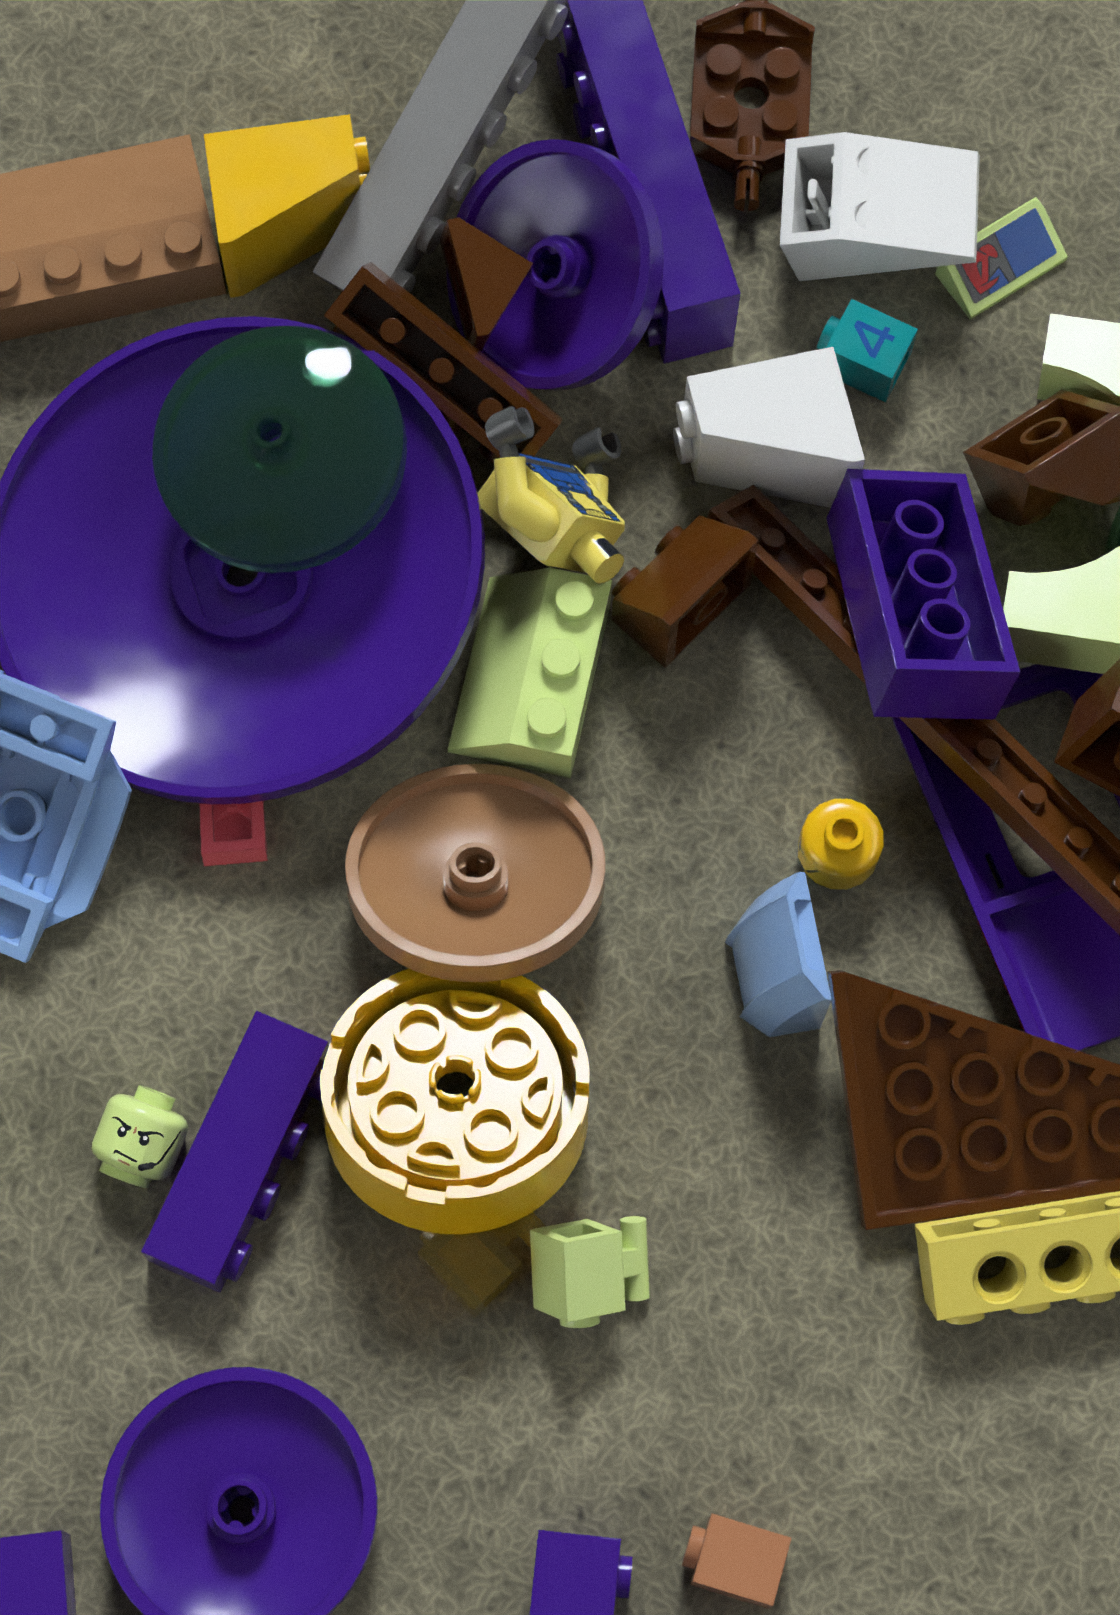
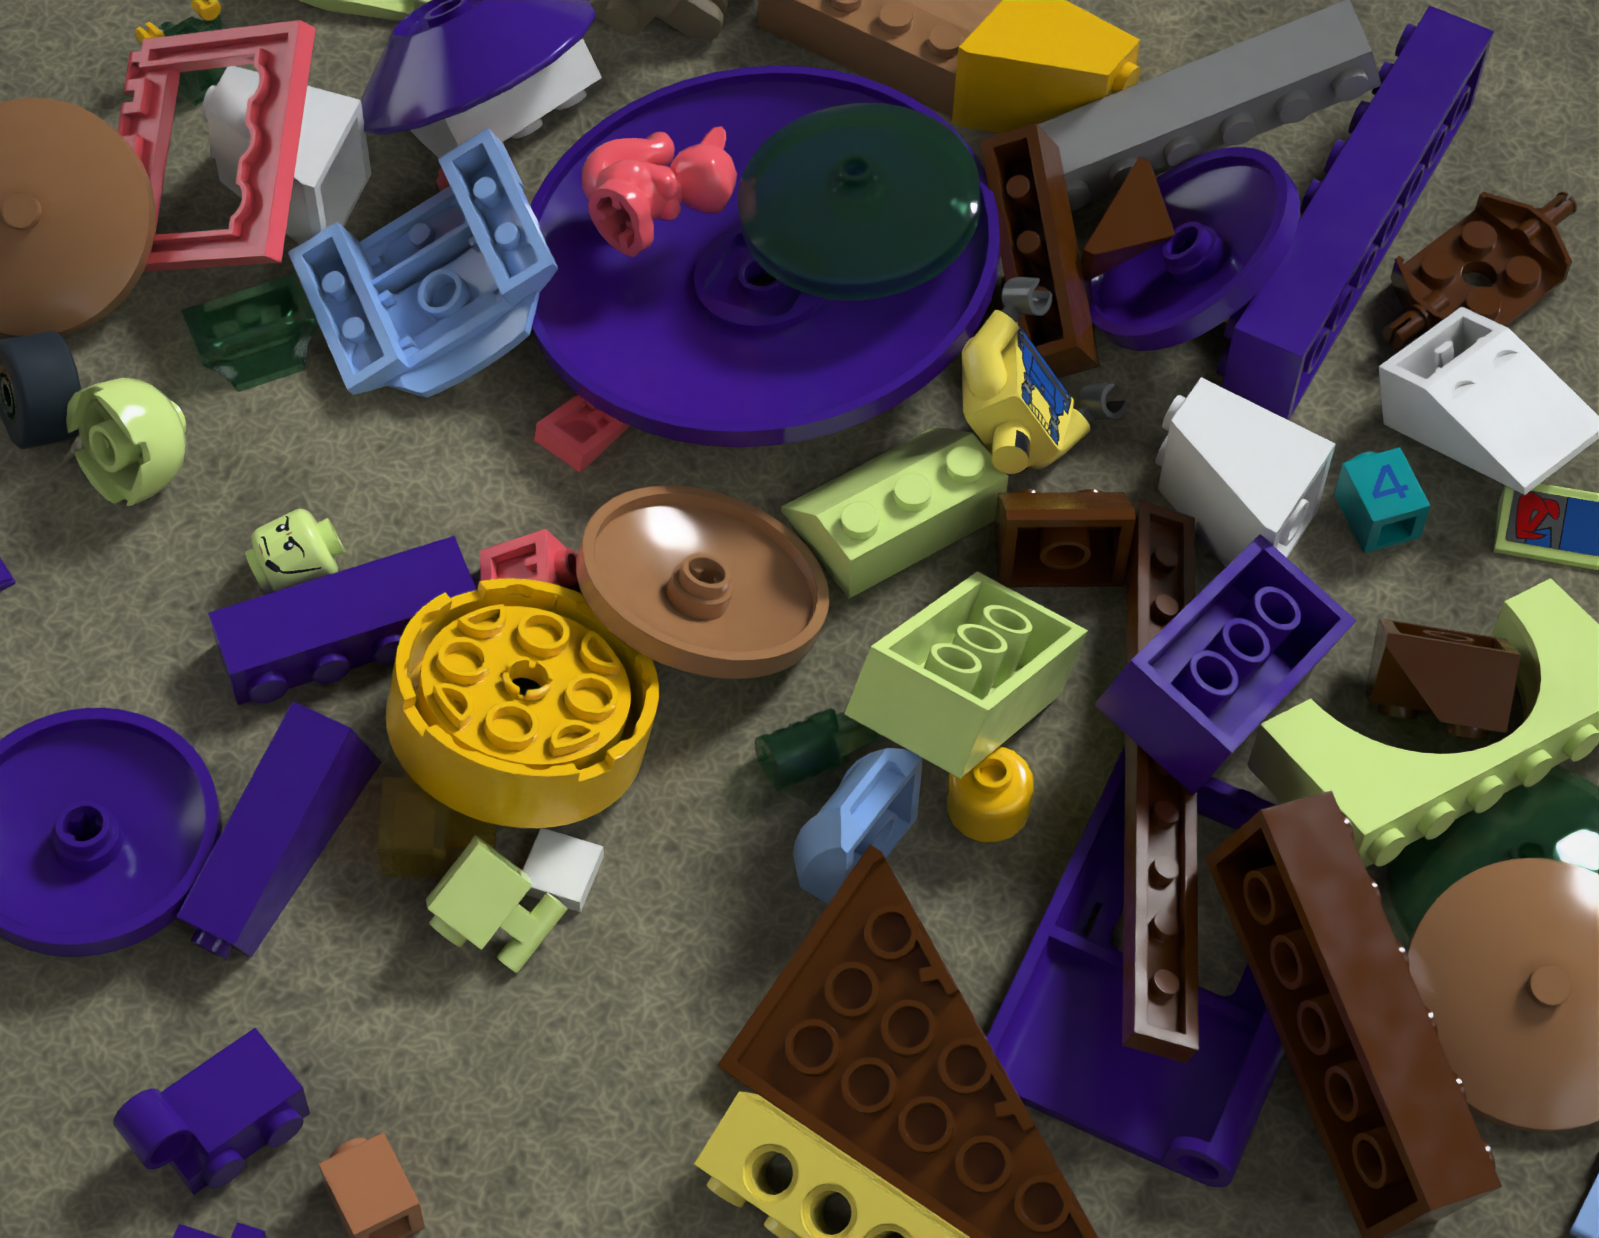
camera: 45 degrees right, 15 degrees down
none -> dark purple slope [176,701,381,960]
none -> coral bracket [480,529,579,592]
none -> white tile [522,828,604,912]
none -> coral animal [581,126,737,257]
none -> clear green hinge [755,708,879,792]
none -> yellowish green brick [844,571,1088,778]

